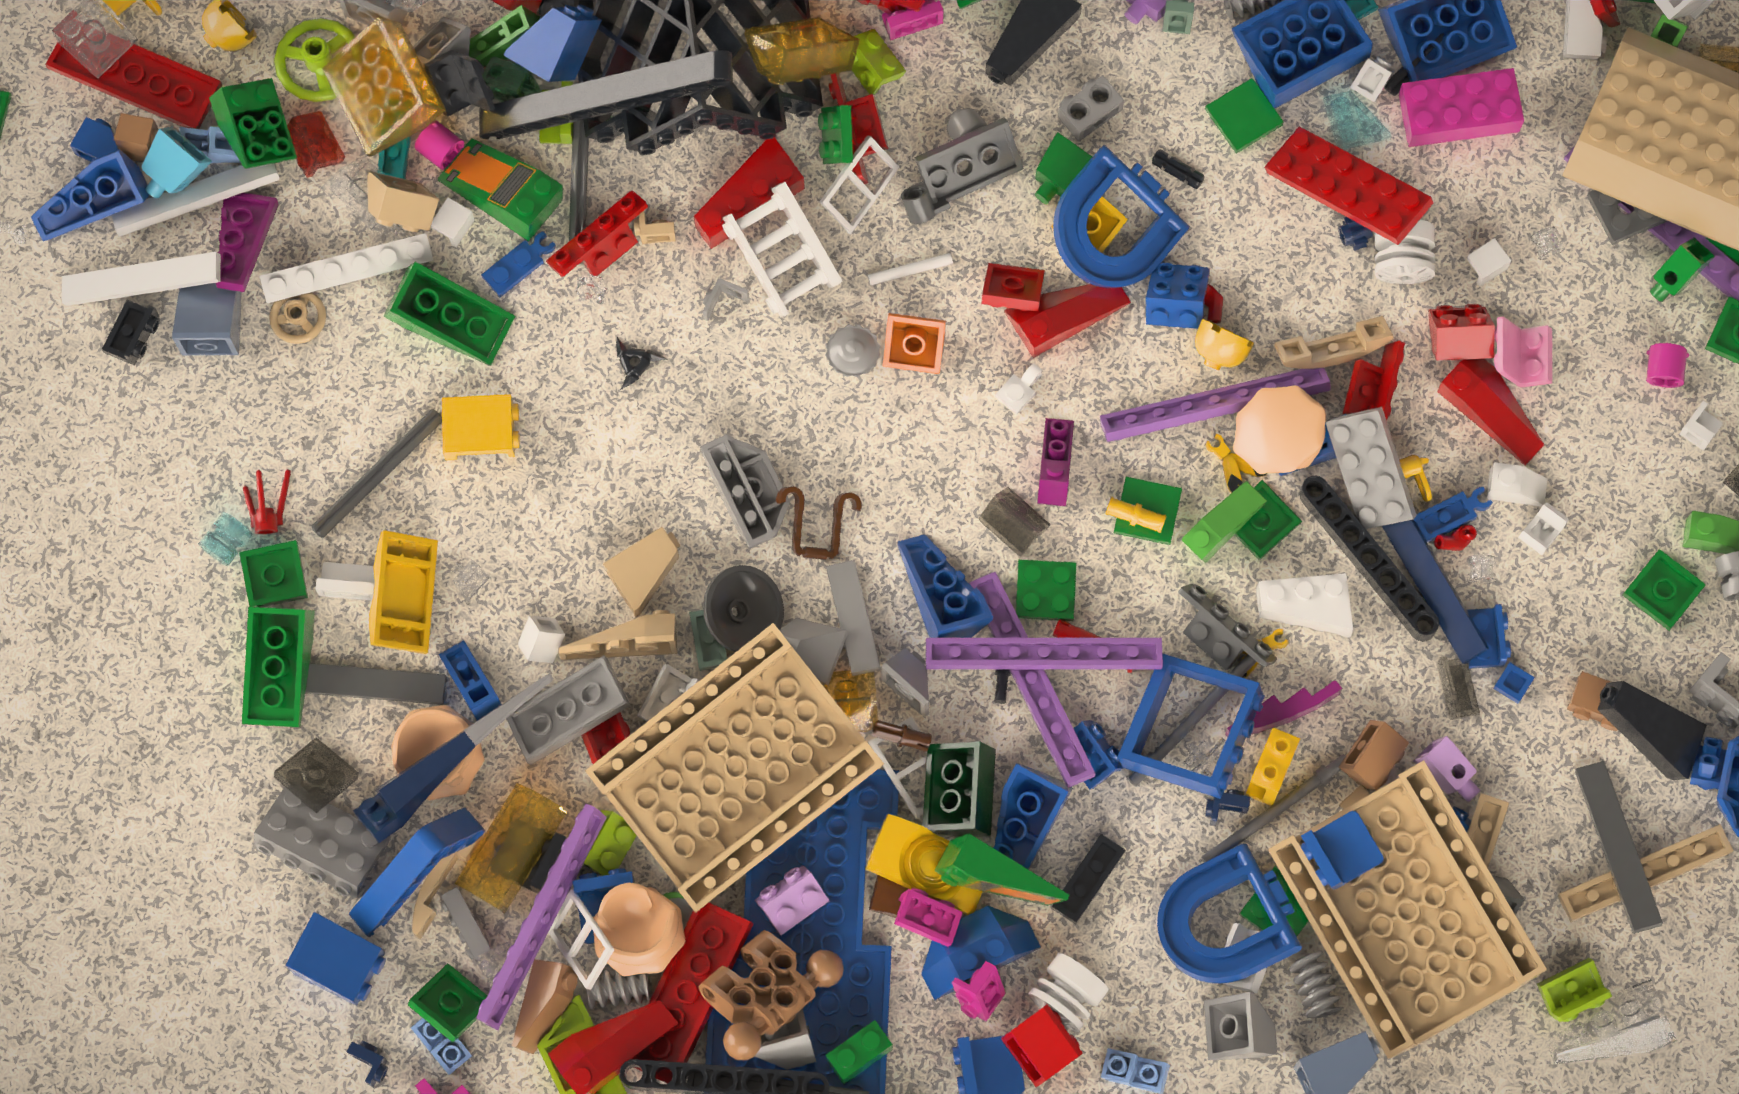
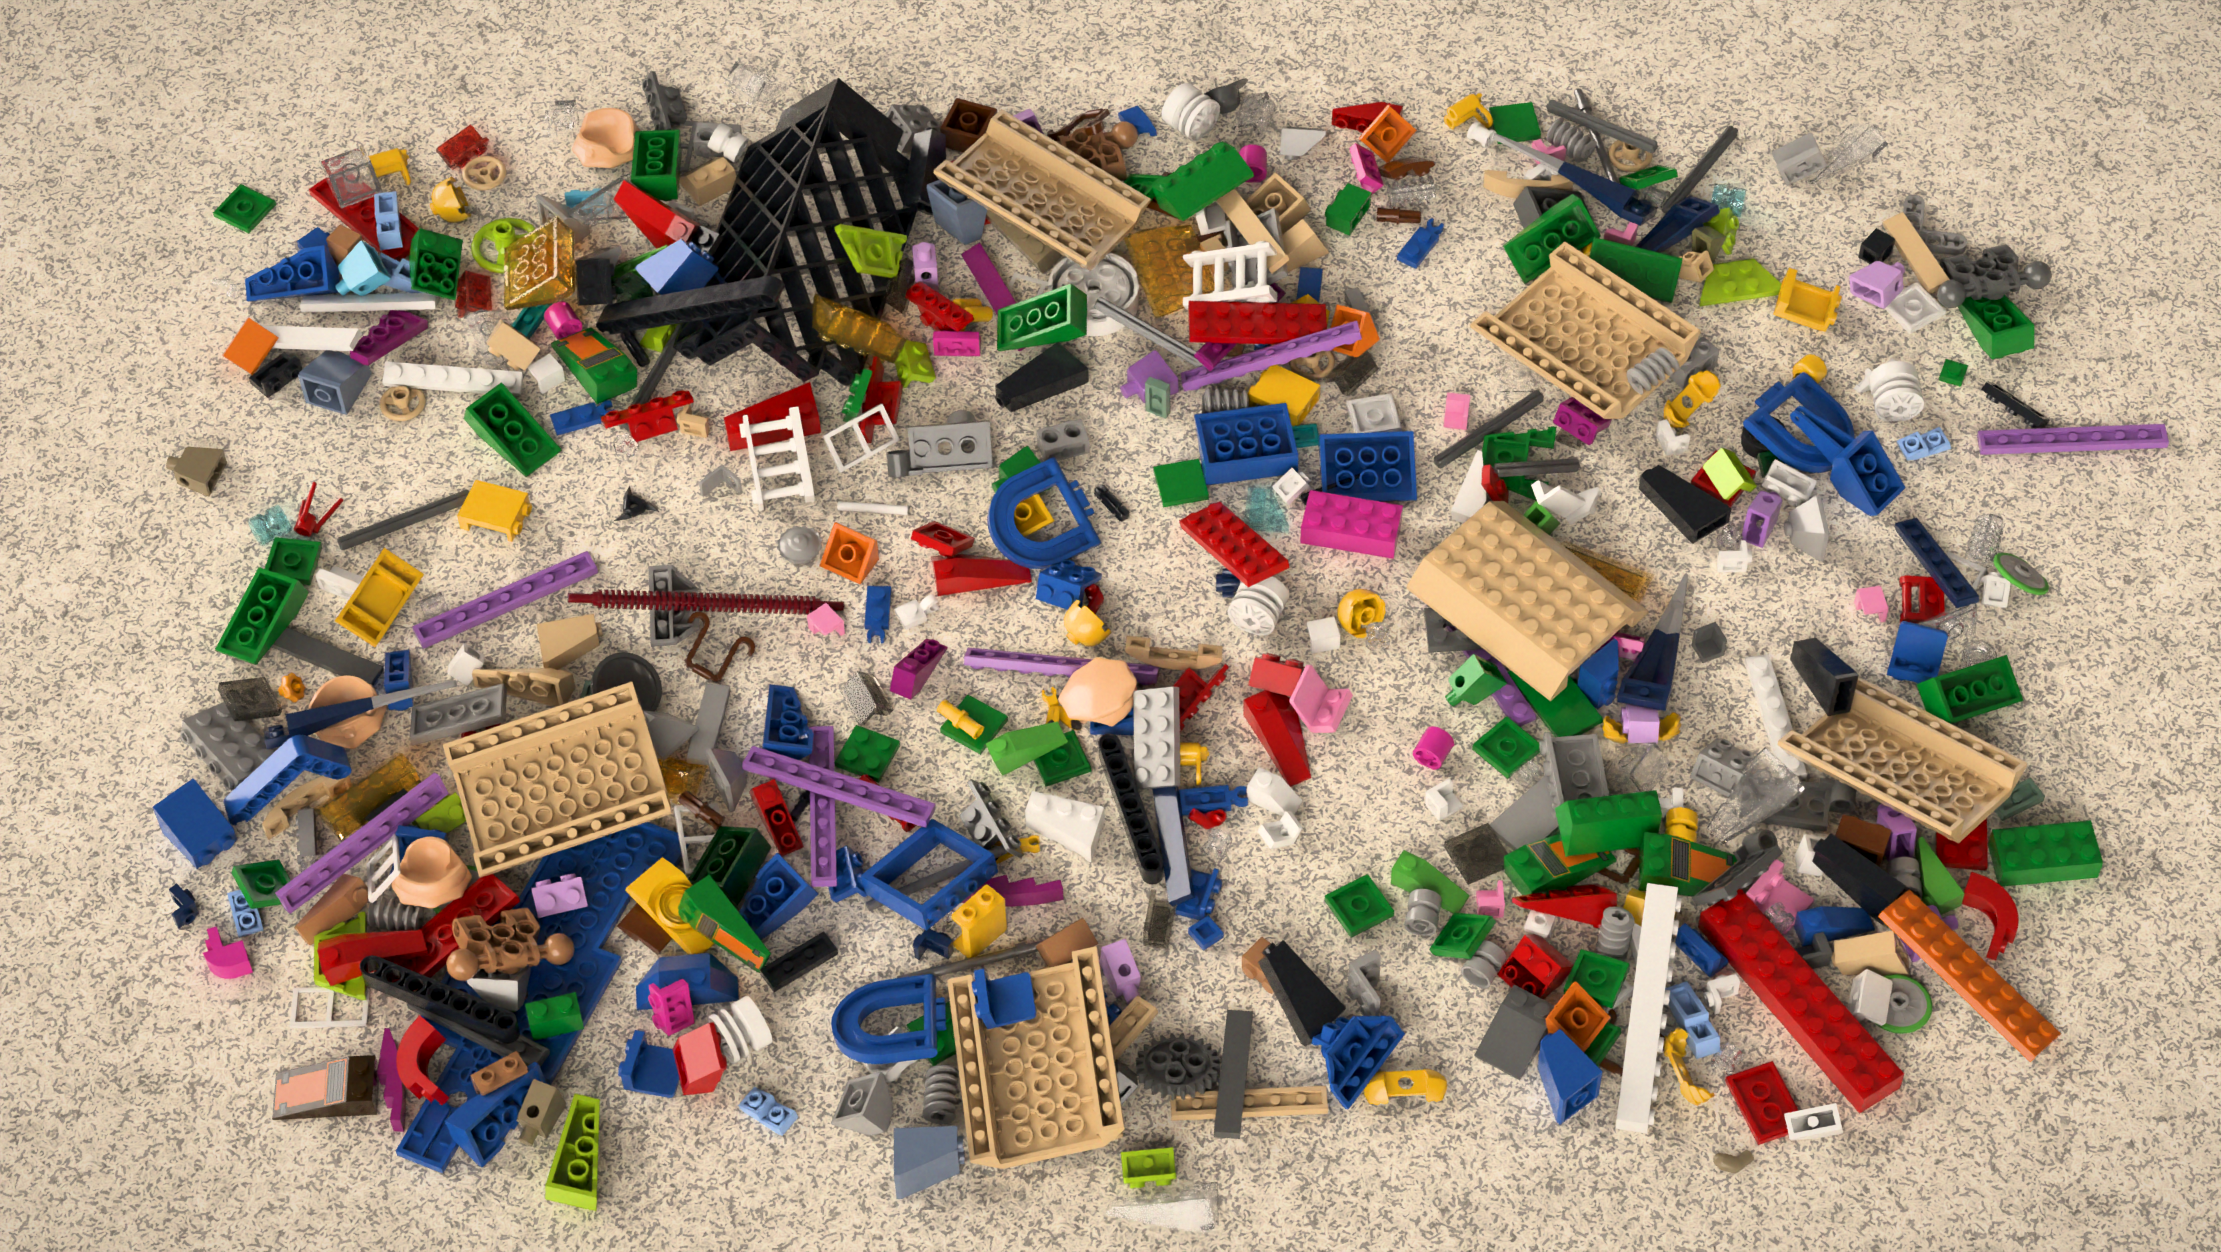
camera: 20 degrees right, 20 degrees down
dark pink bracket [894,888,963,947] -> none
none -> dark tan torso [166,446,227,497]
none -> orange slope [222,318,279,375]
none -> light orange piece [278,672,306,703]
none -> light blue slope [374,191,403,250]
none -> medium lavender plate [412,551,598,649]
none -> dark red hose [568,589,844,615]
none -> black axle [620,331,650,367]
none -> red slope [749,779,804,856]
none -> bright pink panel [807,603,845,636]
none -> blue plate [865,586,891,643]
none -> dark grey gear [1136,1033,1220,1100]
none -> yellow cylinder [1337,589,1386,638]

